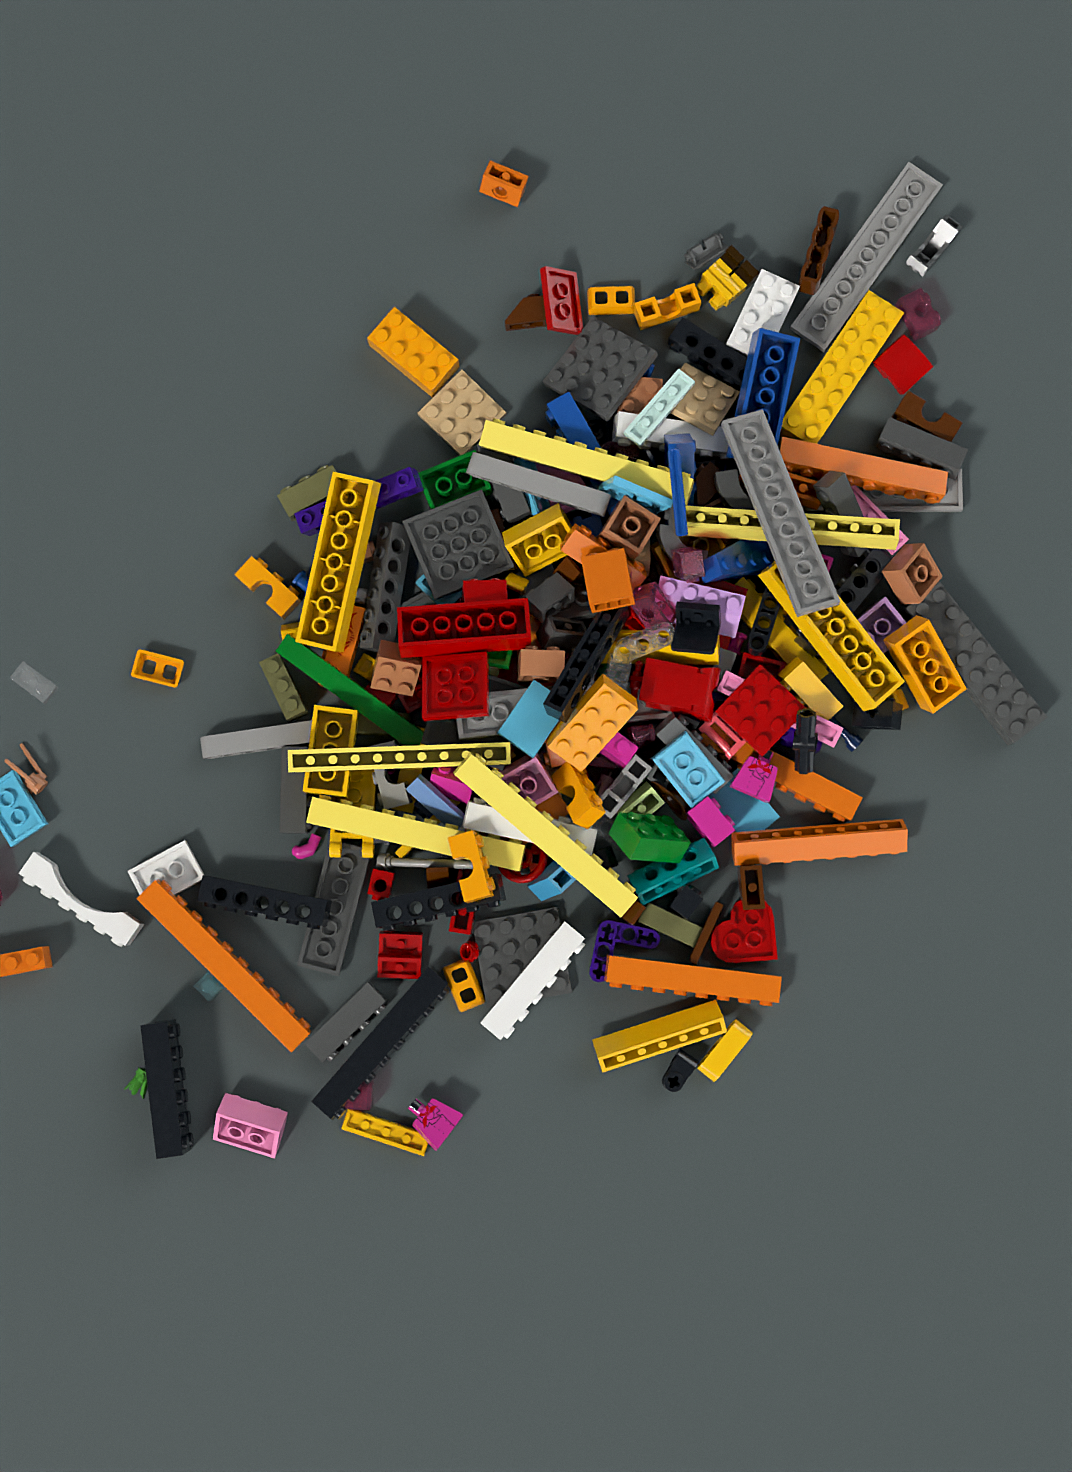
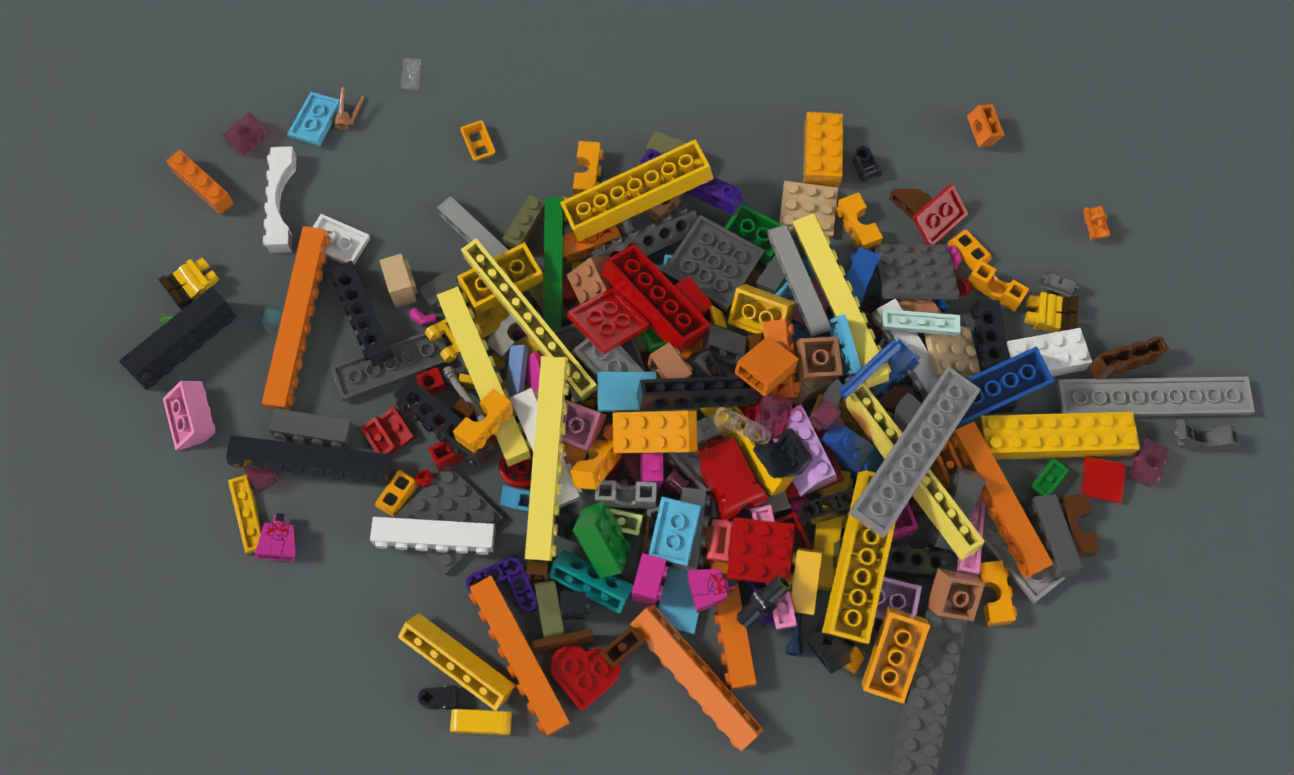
camera: 50 degrees right, 15 degrees down
none -> yellow hips [158,257,220,310]
none -> tan brick [379,254,418,308]
none -> light orange arch [836,192,883,250]
none -> black piece [852,146,882,183]
none -> dark pink arm [947,245,962,273]
none -> red plate [956,278,972,297]
none -> light orange arch [976,560,1017,627]
none -> green plate [1029,458,1069,496]
none -> orange hips [1083,206,1110,241]

